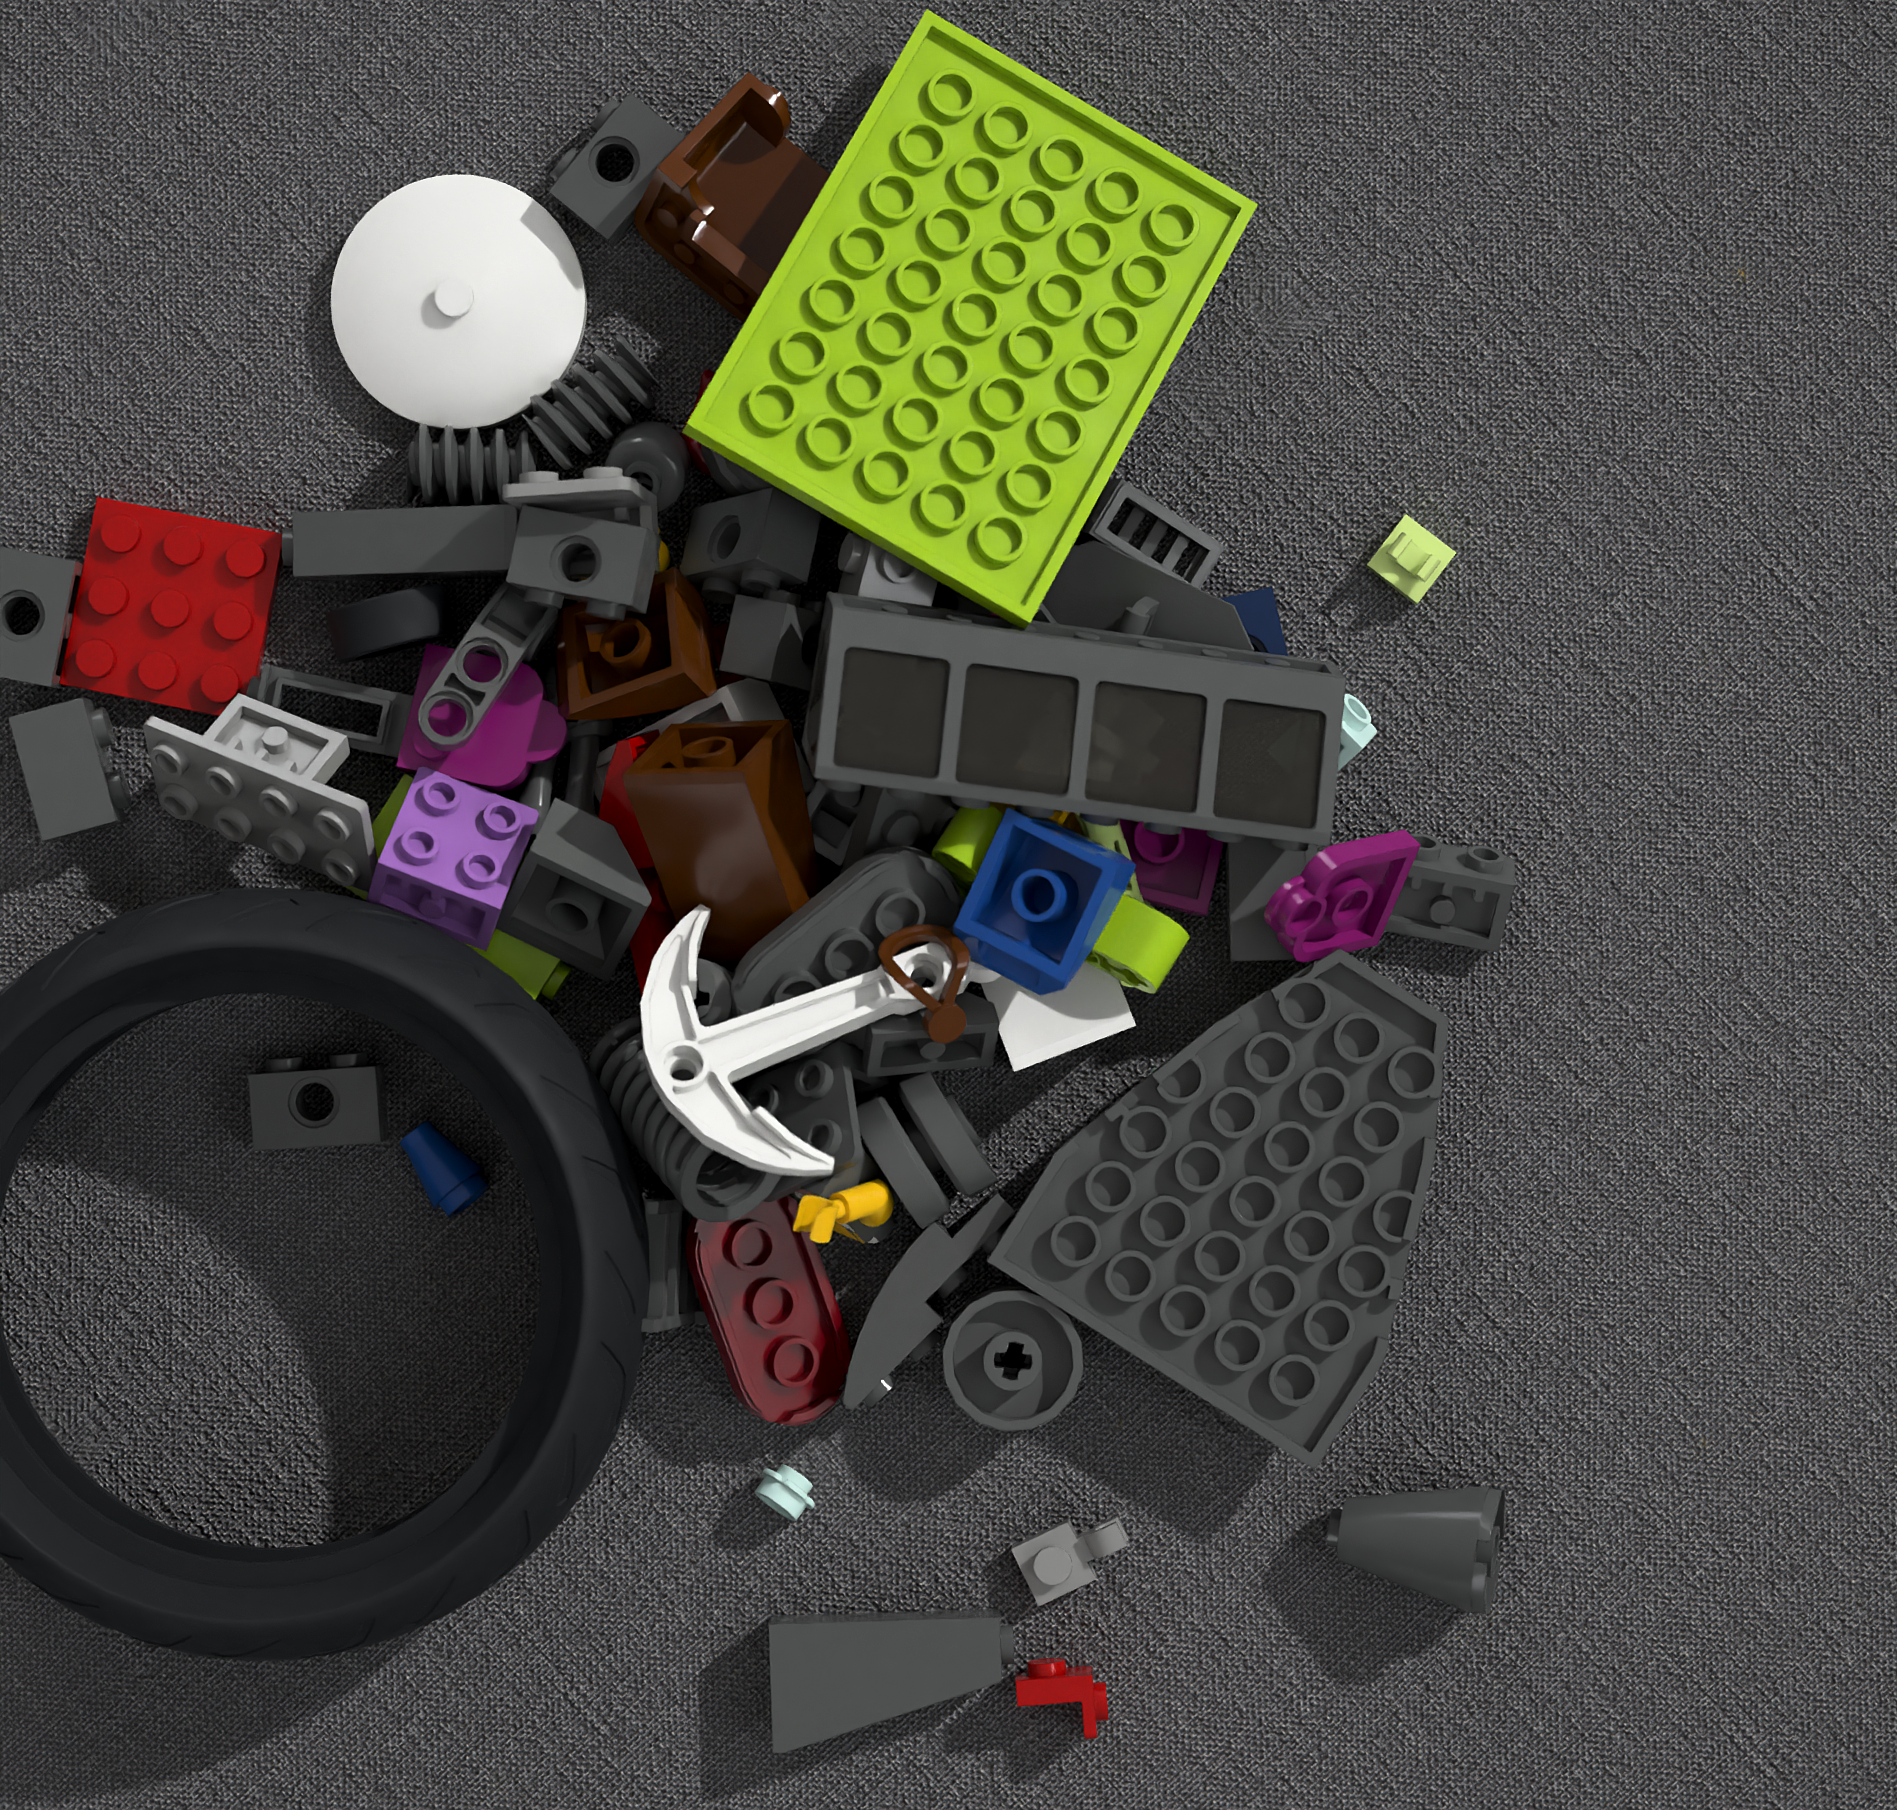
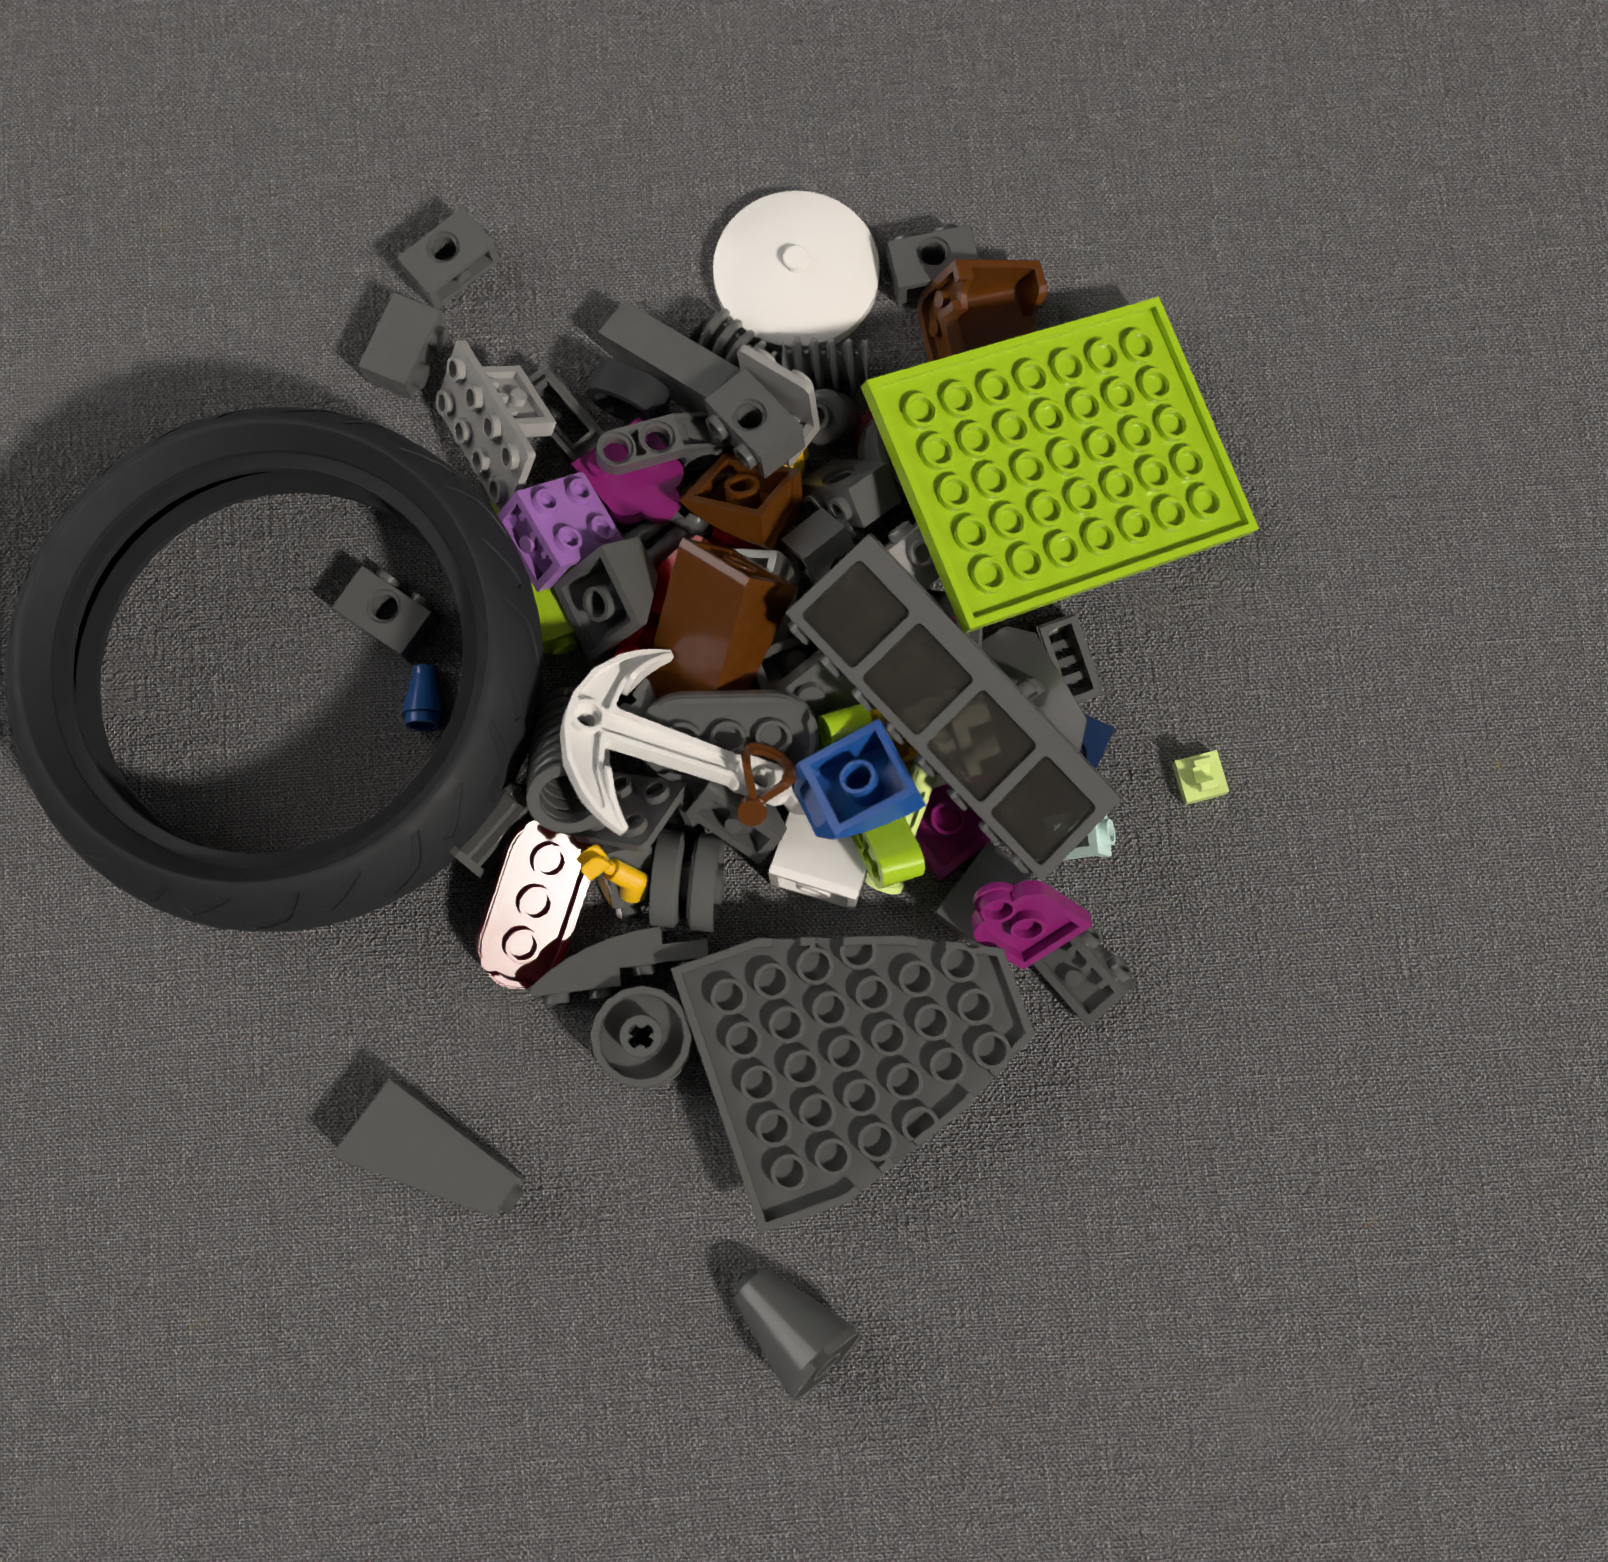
camera: 35 degrees right, 10 degrees down
red plate [59,497,283,716] -> none
light aqua plate [754,1464,815,1521] -> none
light grey plate [1011,1515,1129,1607] -> none
red bracket [1015,1658,1109,1739] -> none

